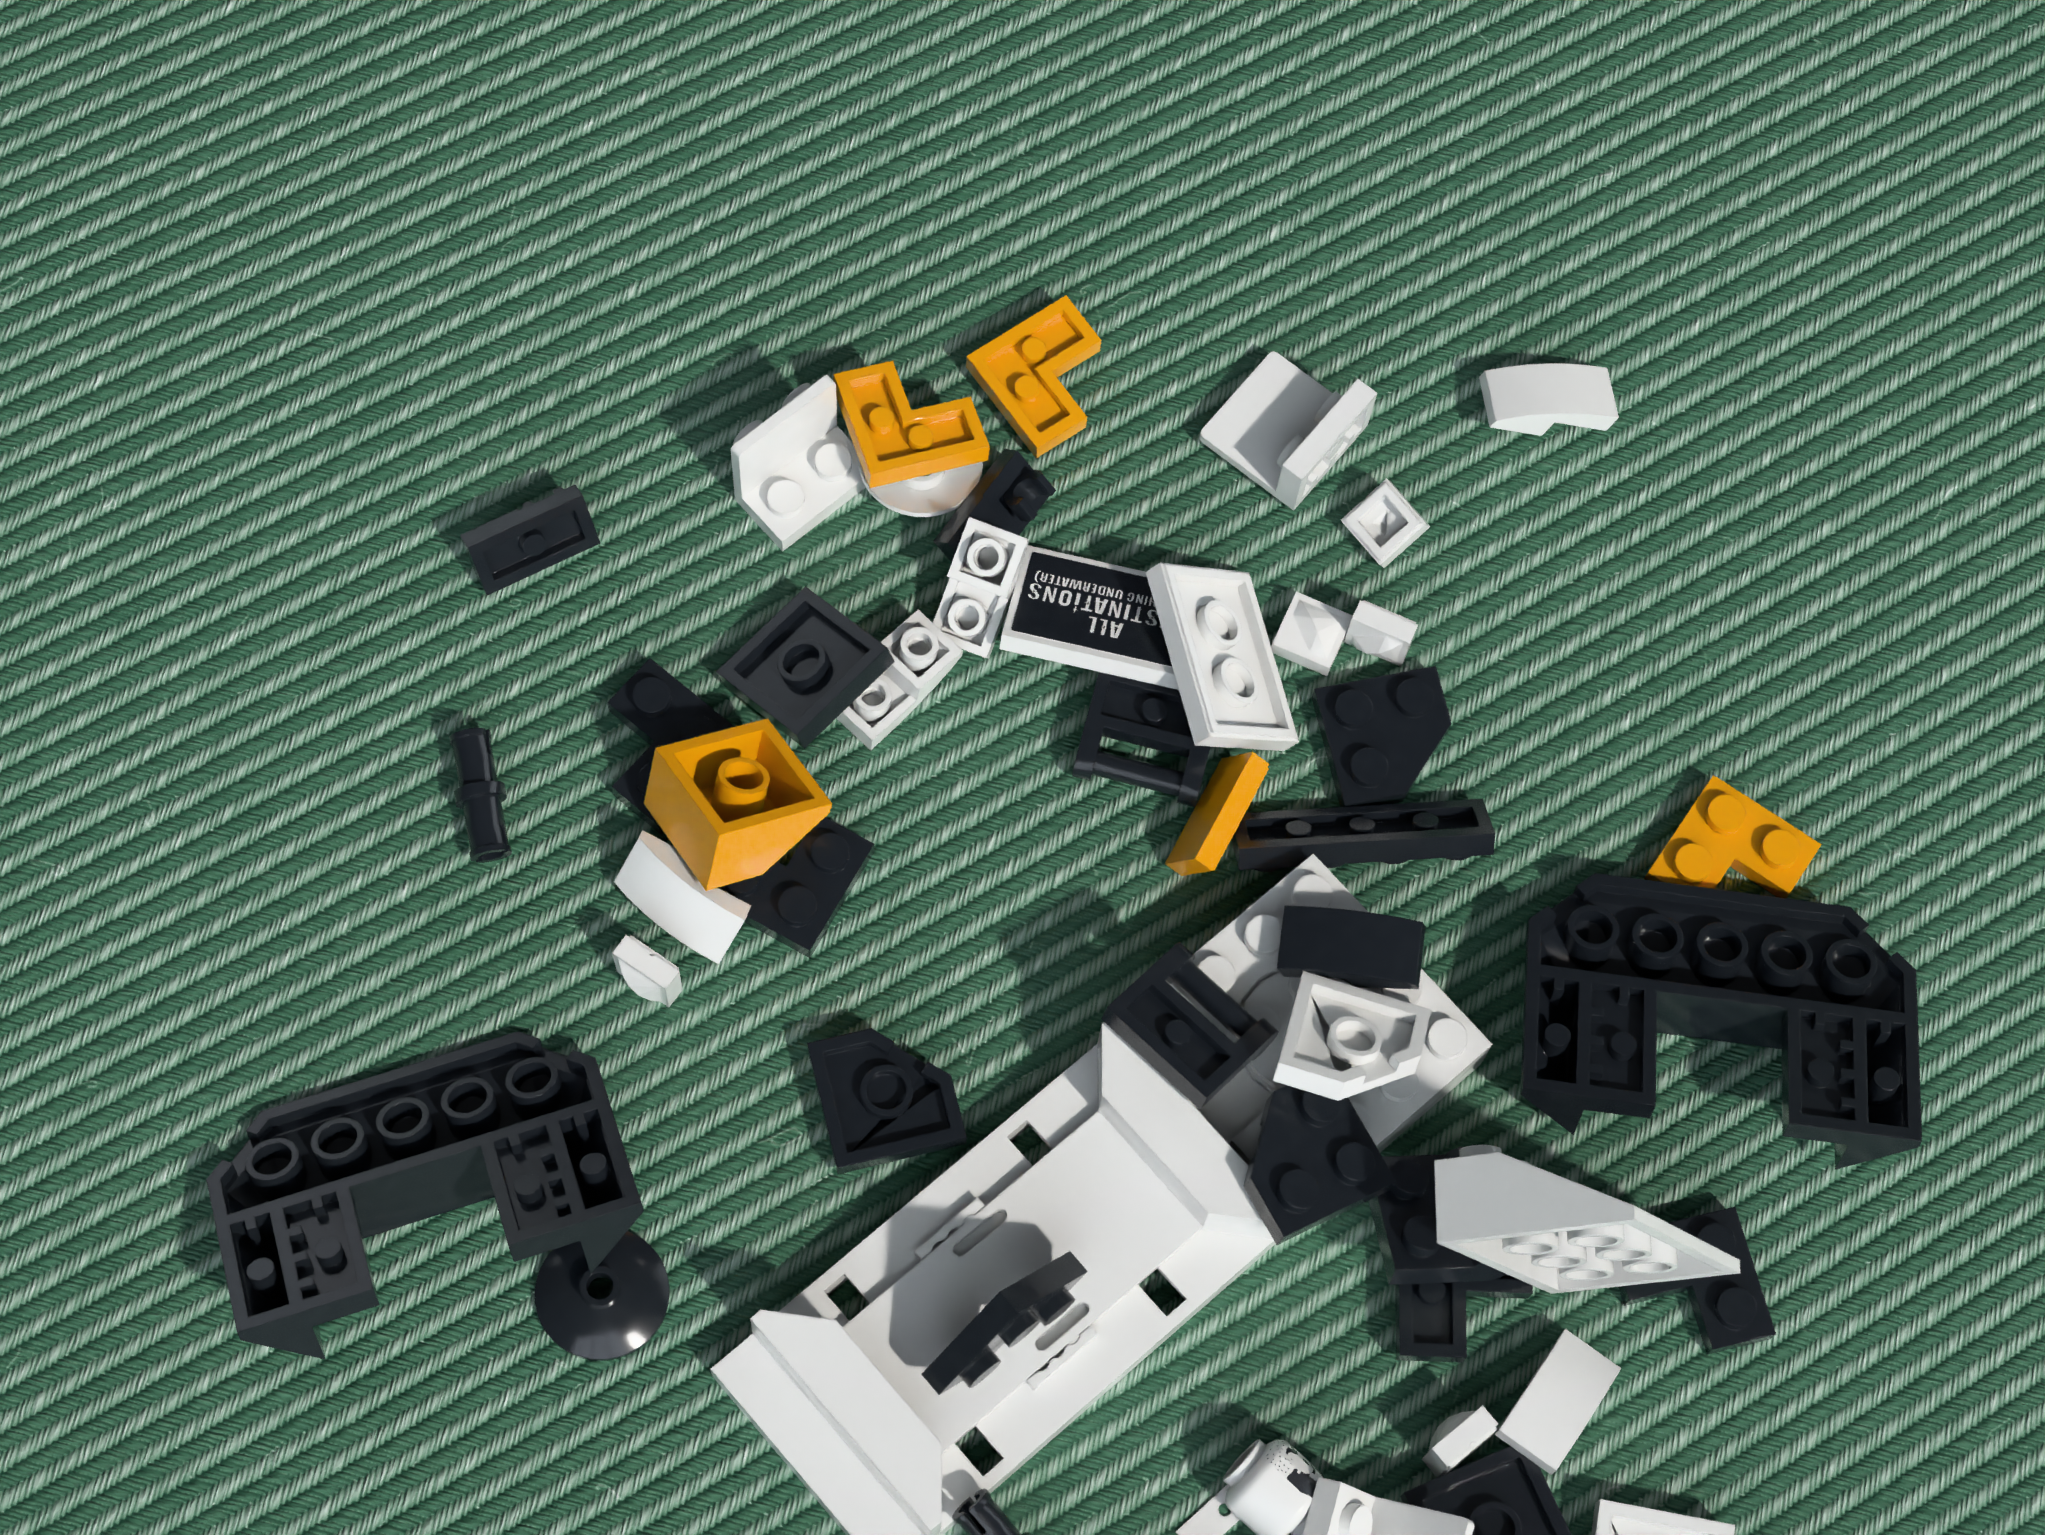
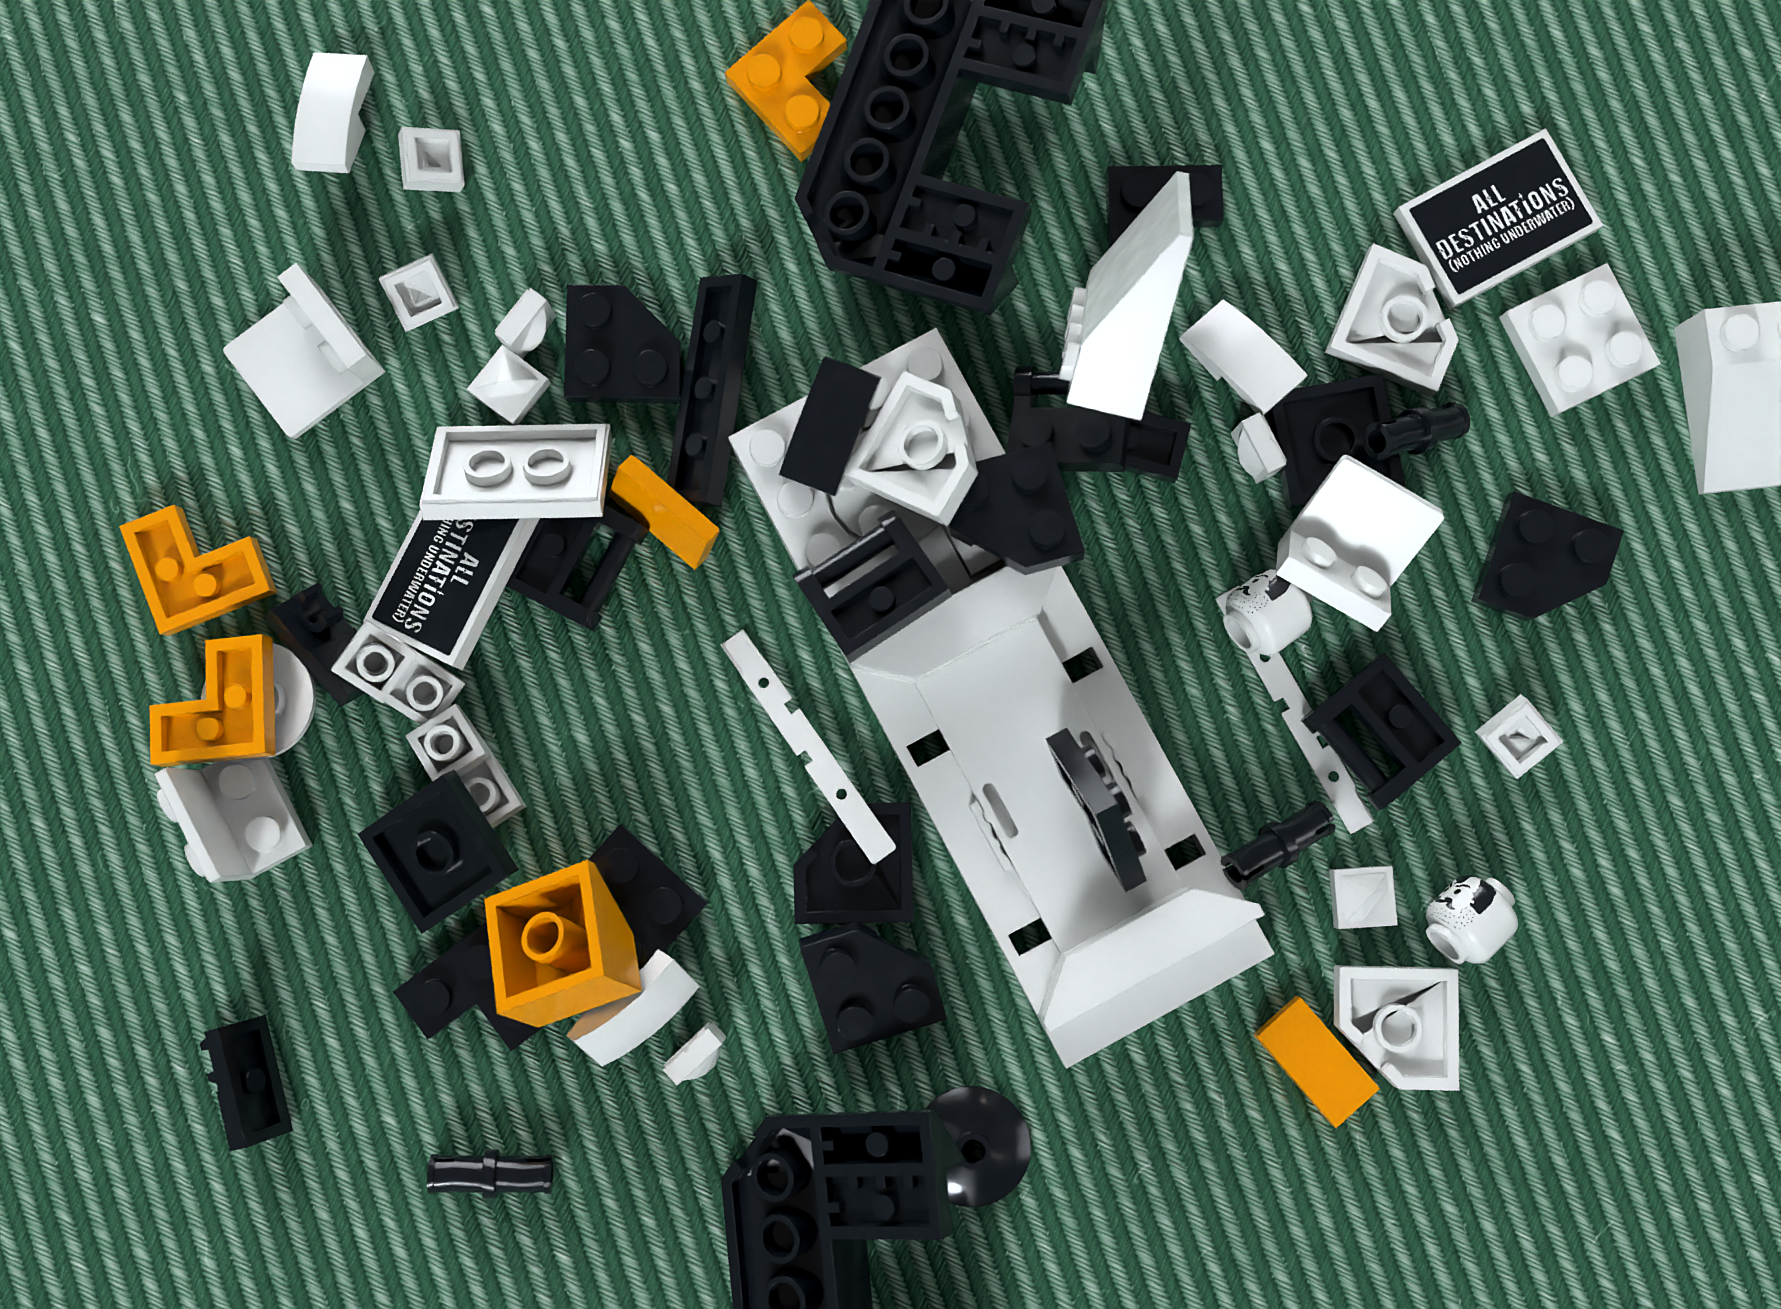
camera: 75 degrees left, 15 degrees up
none -> white tile [398,127,465,192]
none -> white piece [721,629,896,864]
none -> black plate [799,921,947,1054]

